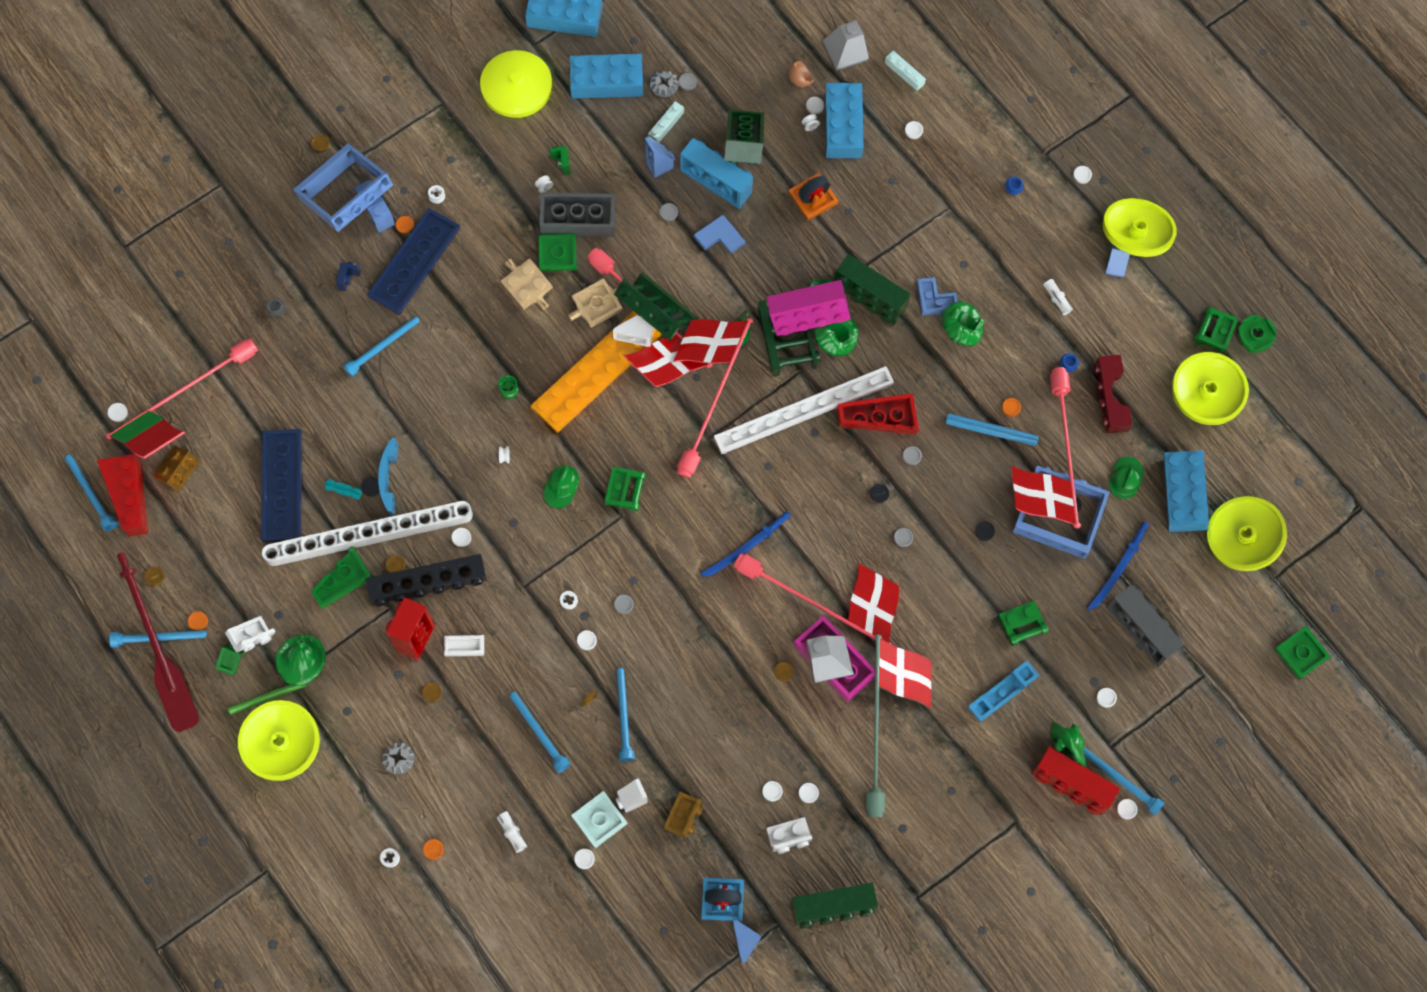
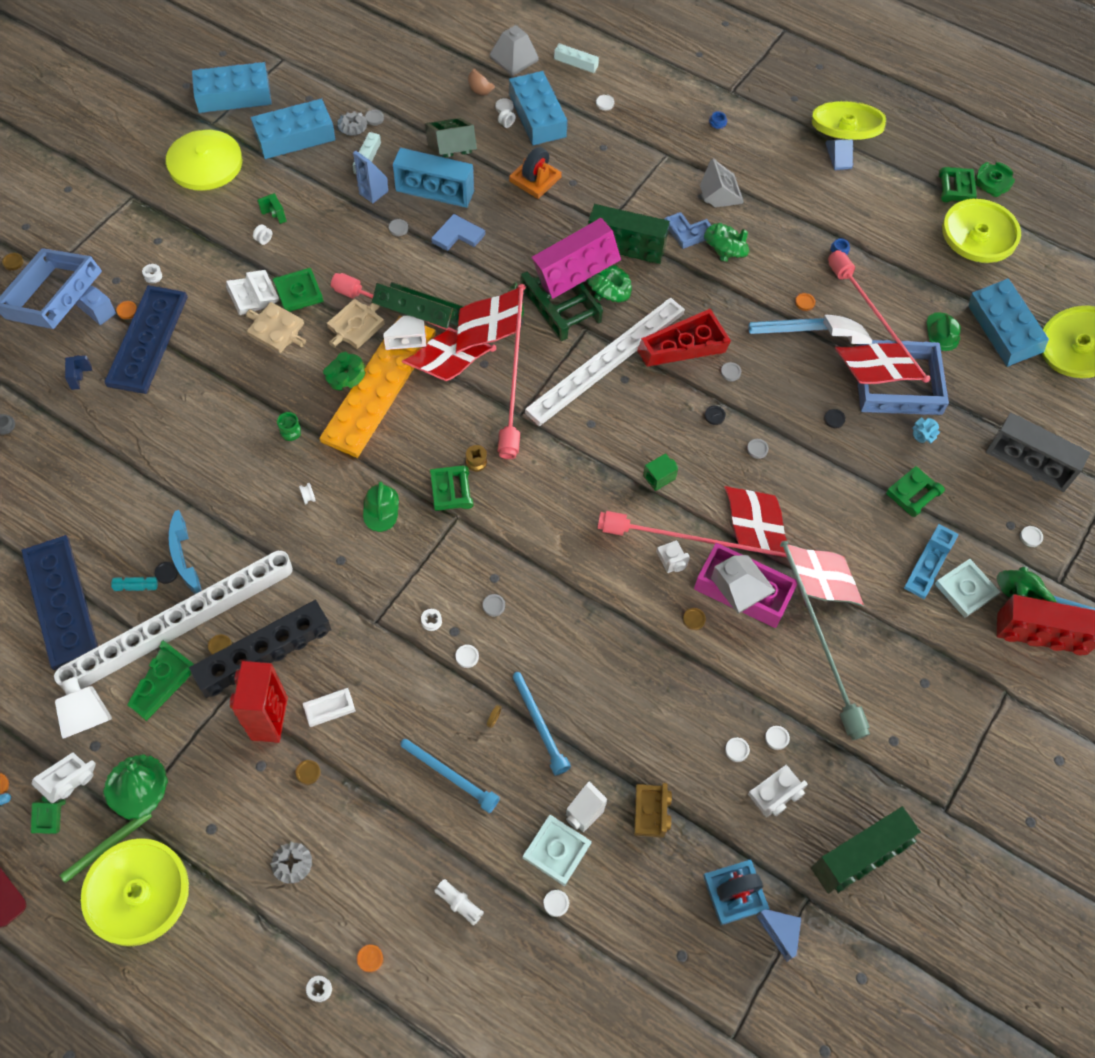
camera: 20 degrees left, 10 degrees down
dark azure piece [343,317,420,377] -> none
white piece [452,528,471,547] -> none
dark grey brick [539,193,615,237] -> none
blue sword [701,511,791,577] -> none
white pin [1043,279,1073,316] -> none
white piece [1073,166,1092,184] -> none
blue sword [1087,521,1149,610] -> none
dark red arch [1093,355,1133,433] -> none
none -> white torso [55,677,112,739]
none -> white slope [226,270,279,315]
none -> green plate [323,352,366,390]
none -> pearl gold wheel [466,445,487,472]
none -> green brick [643,453,678,491]
none -> white bracket [656,540,690,573]
none -> light grey slope [700,159,744,207]
none -> white slope [824,315,872,344]
none -> medium azure gear [912,417,940,444]
none -> light aqua plate [935,559,1000,618]

